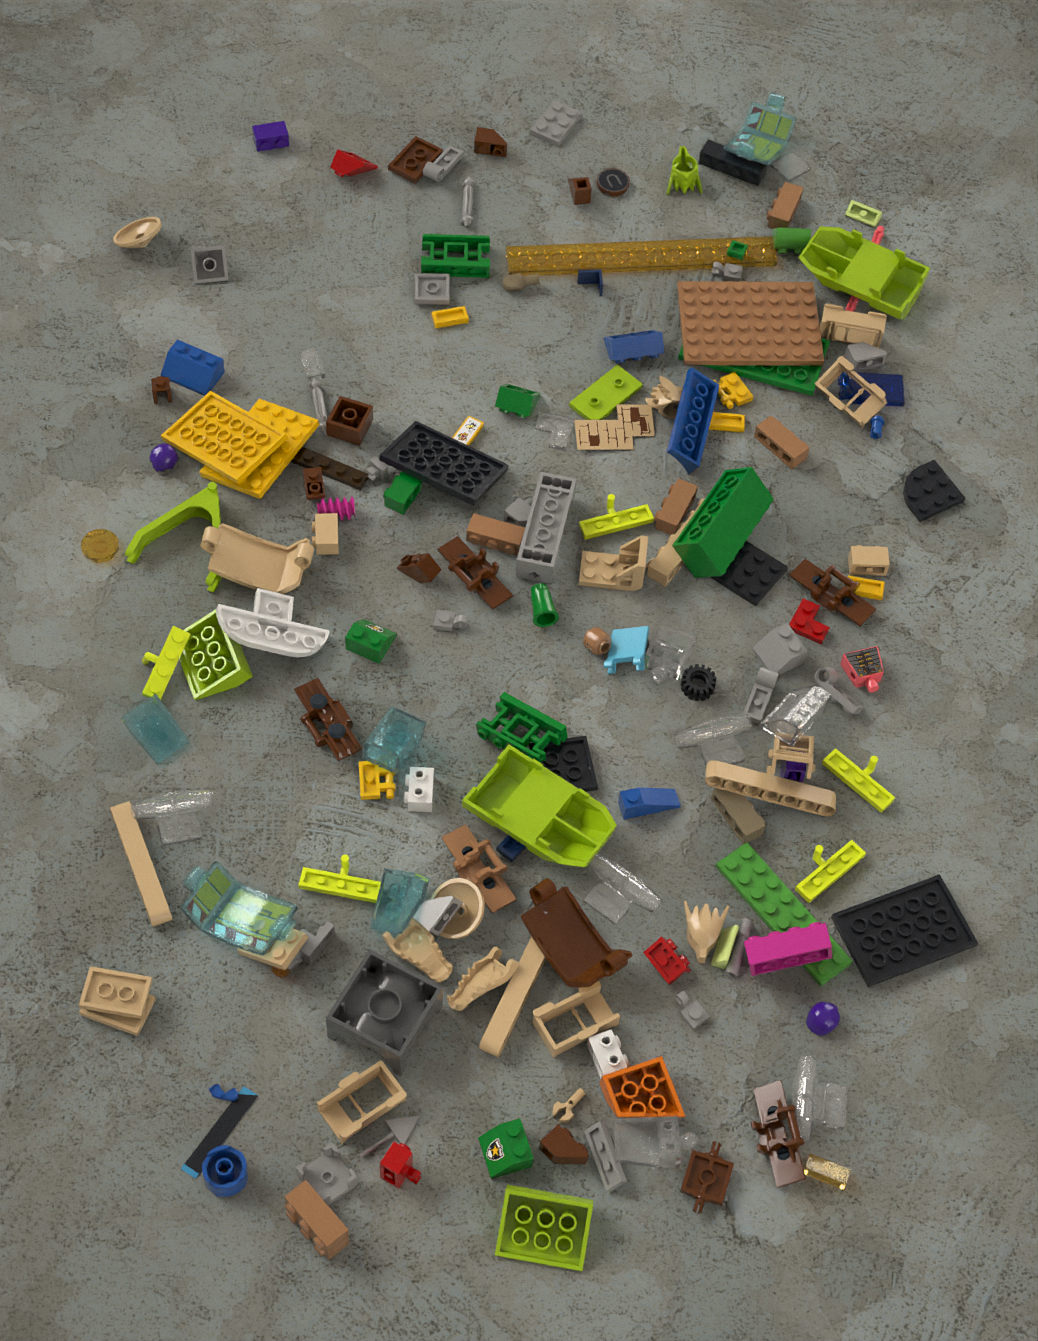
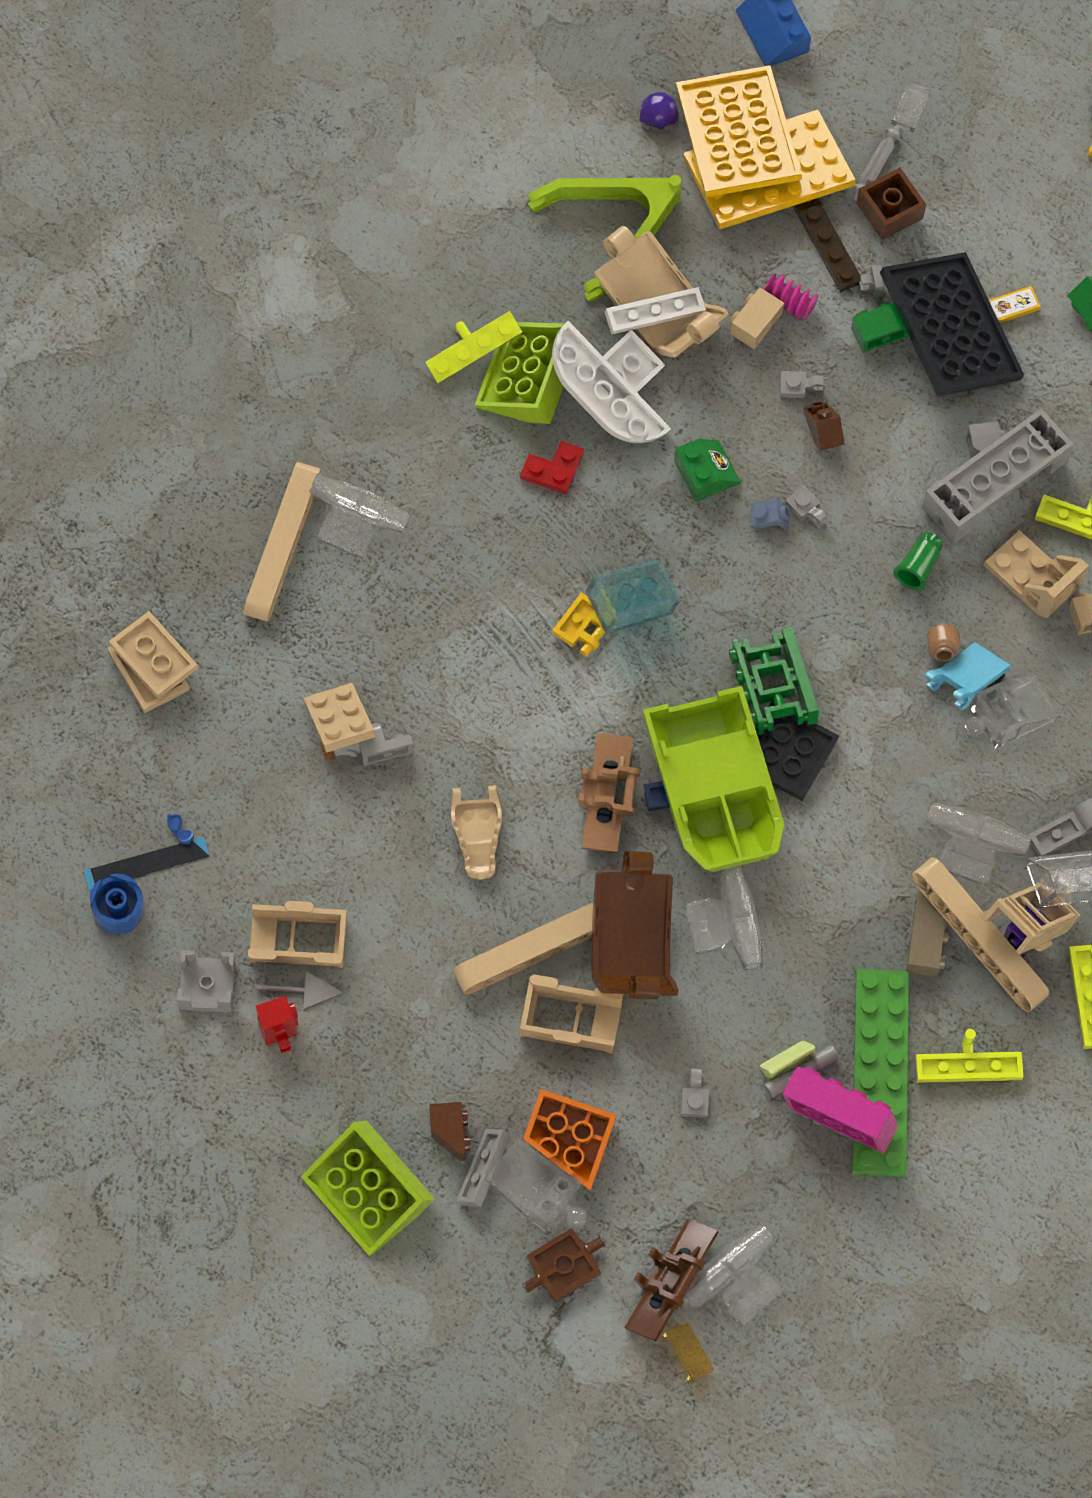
camera: 40 degrees right, 10 degrees up
clear yellow tile [81,529,119,563] -> none
clear light blue slope [121,694,190,764] -> none
reddish brown window [151,376,172,404] -> none
clear light blue panel [180,861,298,956] -> none
medium nougat brick [284,1180,349,1260] -> none
reddish brown piece [294,678,362,761] -> none
neon yellow plate [298,855,383,904] -> none
reddish brown slope [303,467,325,500] -> none
dark grey piece [326,949,443,1076] -> none
clear light blue slope [370,868,430,934] -> none
white brick [404,767,434,812] -> none
light grey slope [413,896,463,936] -> none
tan dish [430,878,485,939] -> none
reddish brown piece [437,536,513,610] -> none
tan animal [447,947,518,1011] -> none
medium nougat brick [466,513,525,555] -> none
green slope [478,1118,533,1179] -> none
tan bar [552,1088,585,1123] -> none
white brick [587,1029,629,1079] -> none
blue slope [618,787,681,820] -> none
red bracket [643,936,691,985] -> none
black tyre [681,664,716,701] -> none
tan piece [684,901,729,963] -> none
dark purple hair [806,1002,840,1036] -> none
black plate [831,874,978,987] -> none
none -> red plate [520,441,584,495]
none -> white plate [604,287,706,334]
none -> sand blue bracket [750,497,791,530]
none -> light grey plate [780,371,823,398]

